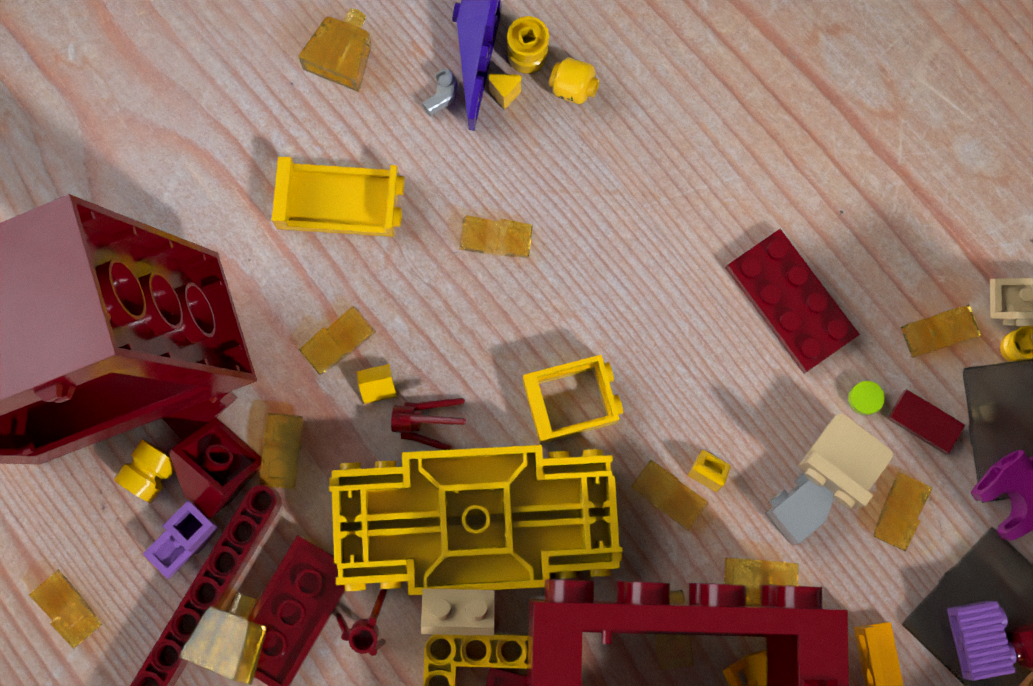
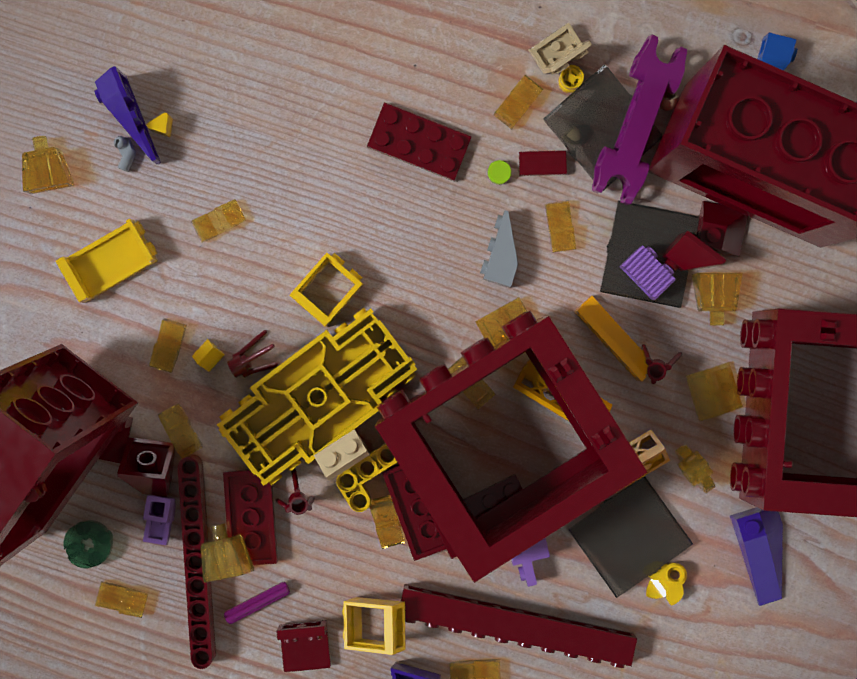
camera: 30 degrees left, 10 degrees up
yellow wheel [114,439,175,503] -> none
yellow wheel [507,16,549,74] -> none
yellow head [549,57,600,105] -> none
clear yellow slope [631,460,708,531] -> none
yellow slope [687,449,731,492] -> none
tan bracket [798,414,893,509] -> none
none -> clear green plate [63,520,113,569]

